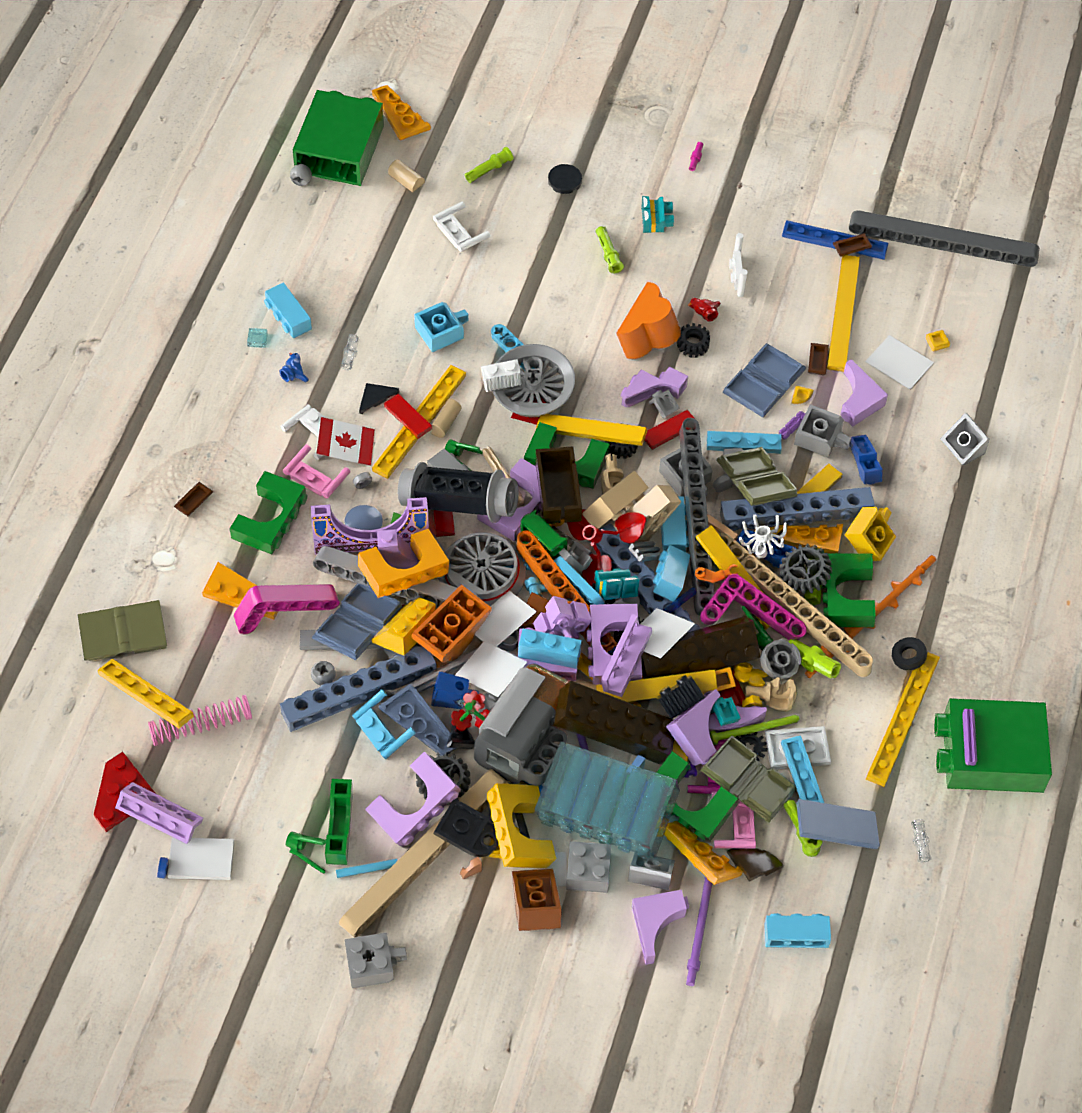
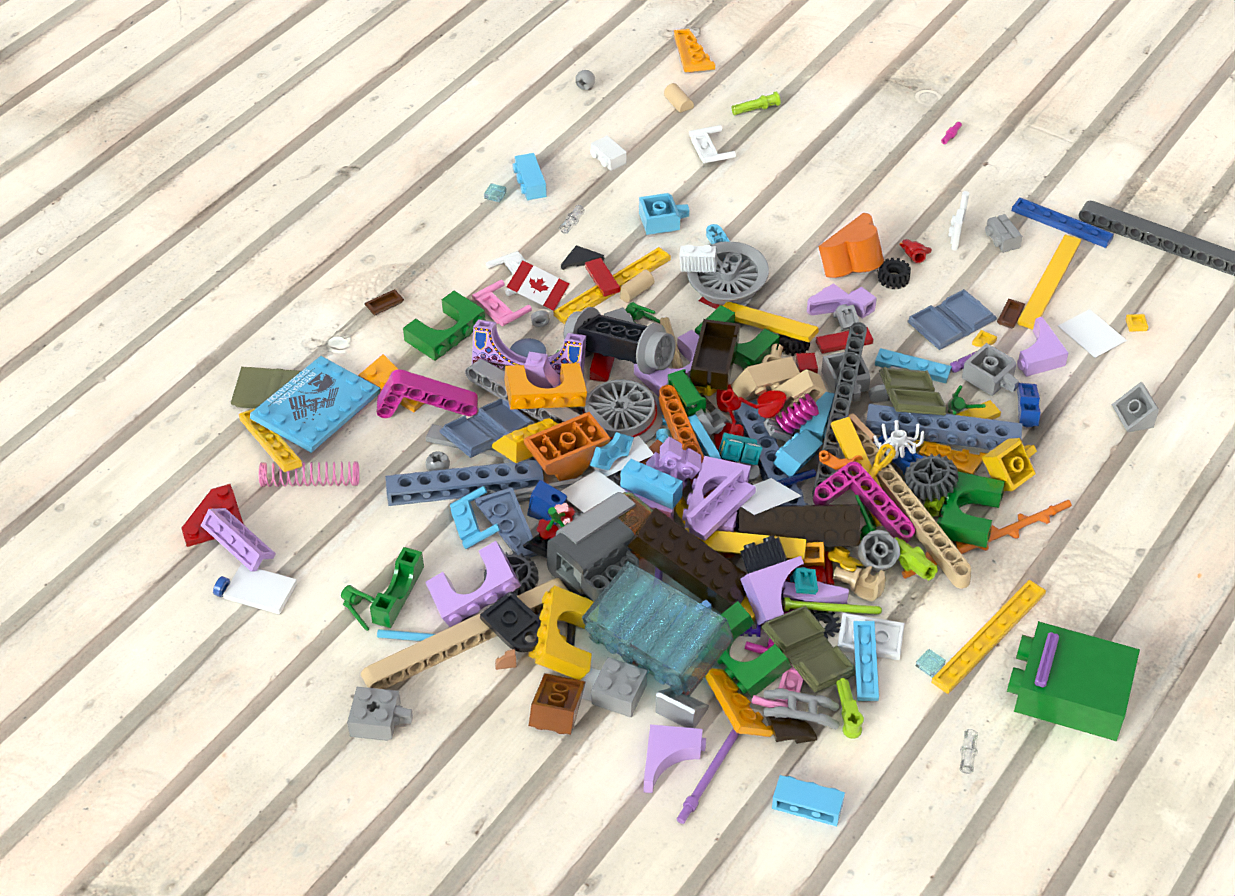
camera: 20 degrees right, 10 degrees down
blue animal [279,353,309,383] -> none
green brick [292,90,384,186] -> none
black tile [548,164,582,194] -> none
lime pin [595,226,624,274] -> none
teal hips [641,196,674,233] -> none
yellow tile [742,695,763,707] -> none
sand blue tile [796,799,880,849] -> none
reddish brown tile [833,233,872,257] -> none
black tyre [891,637,927,670] -> none
none -> medium azure plate [250,356,380,453]
none -> white brick [590,135,626,171]
none -> medium azure tile [590,432,634,470]
none -> light grey piece [764,688,840,729]
none -> dark pink piece [775,394,819,434]
none -> red brick [795,353,818,374]
none -> yellow piece [868,444,896,479]
none -> clear light blue tile [915,649,946,678]
none -> green plant [948,385,986,415]
none -> light grey brick [985,214,1023,253]

